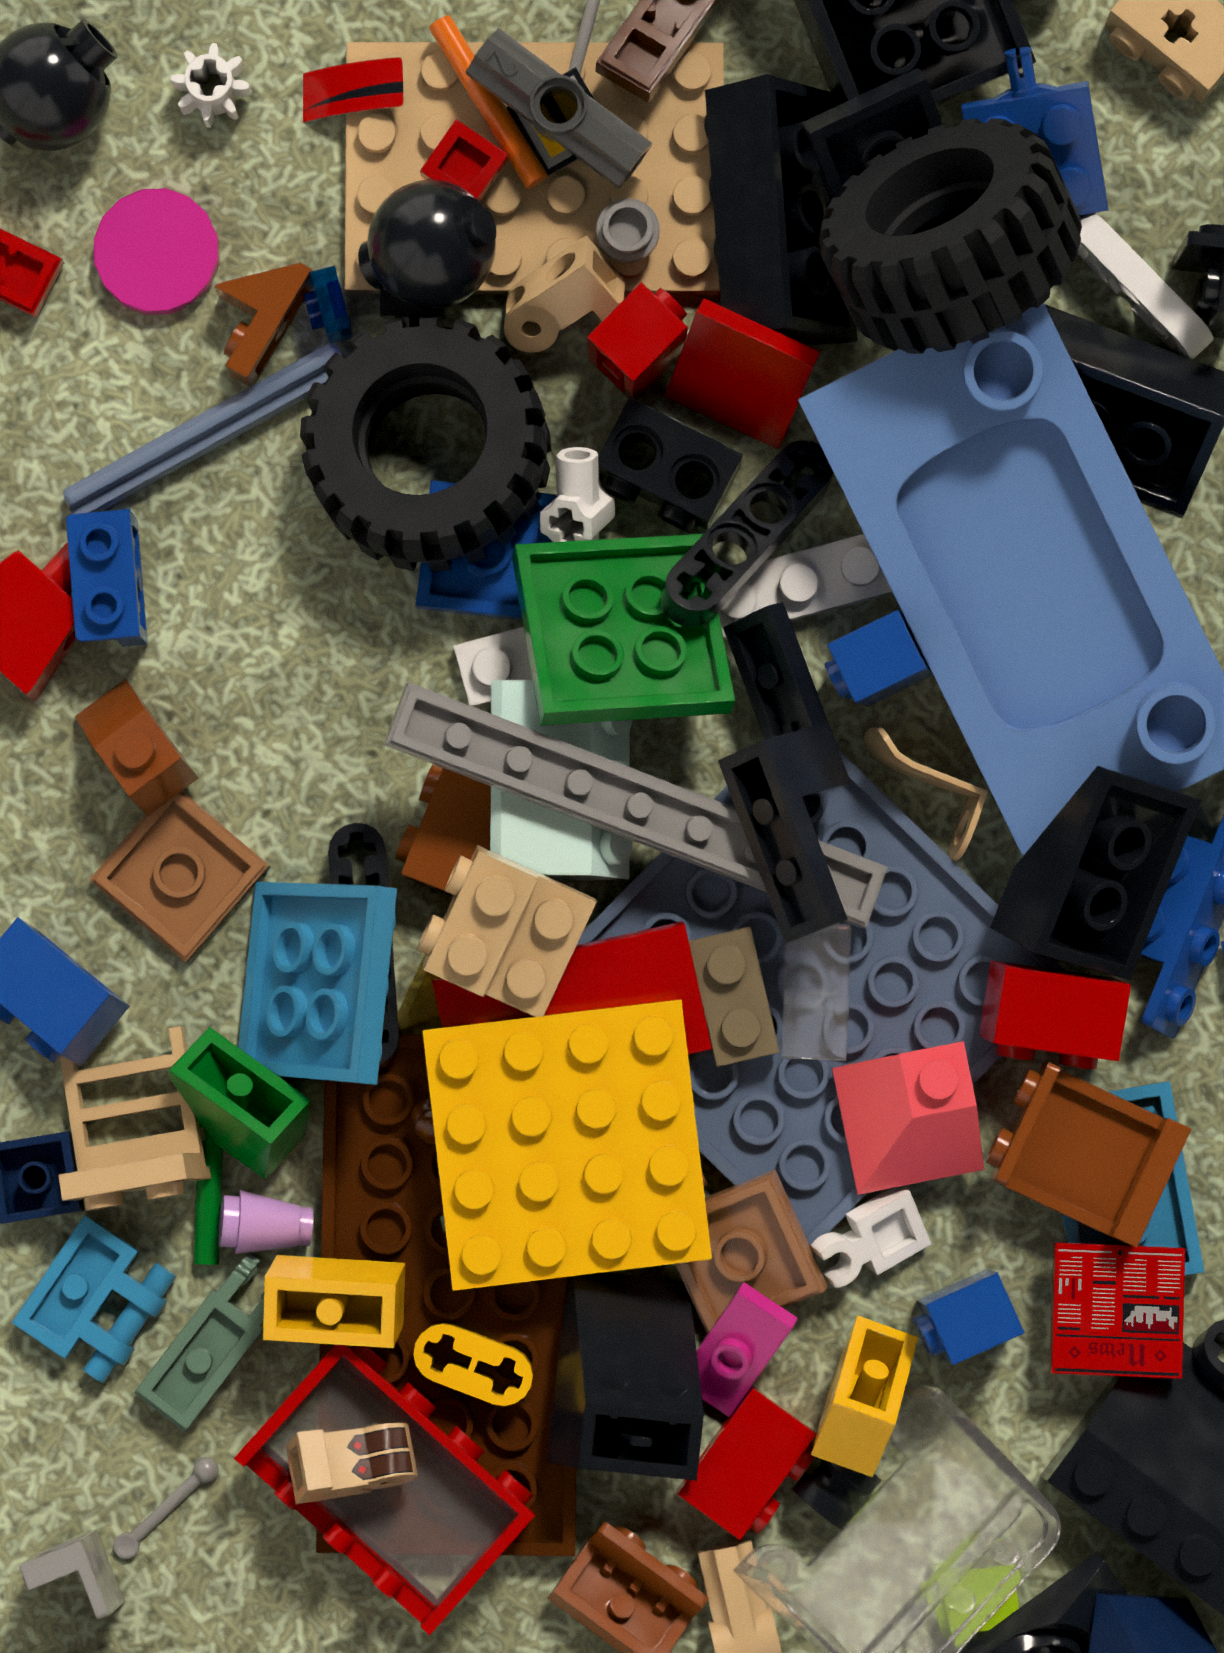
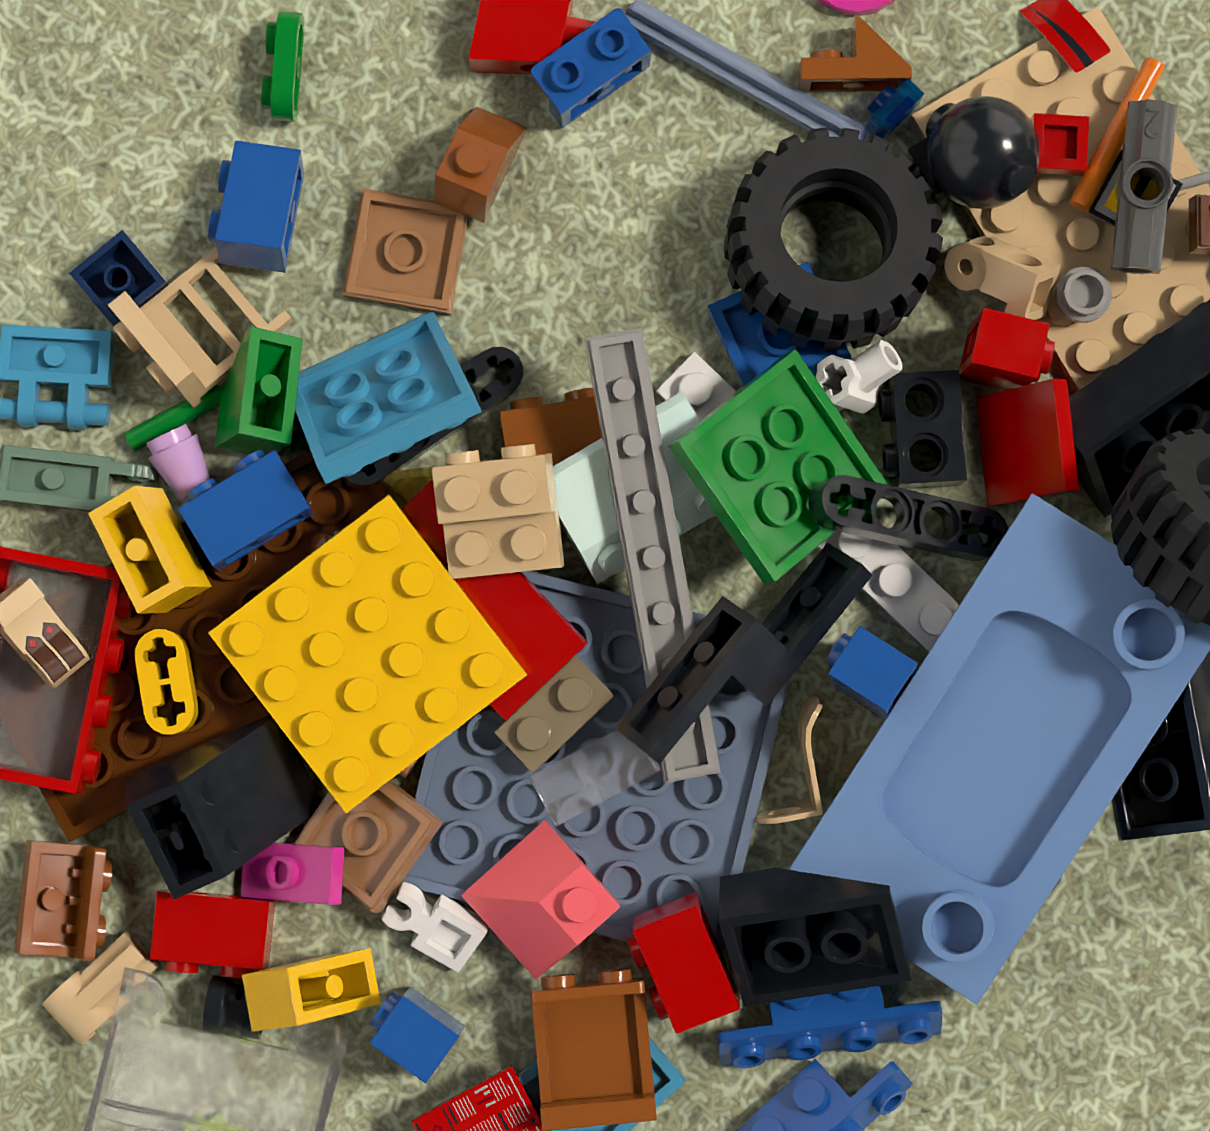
camera: 55 degrees right, 0 degrees up
none -> blue brick [177,450,314,571]

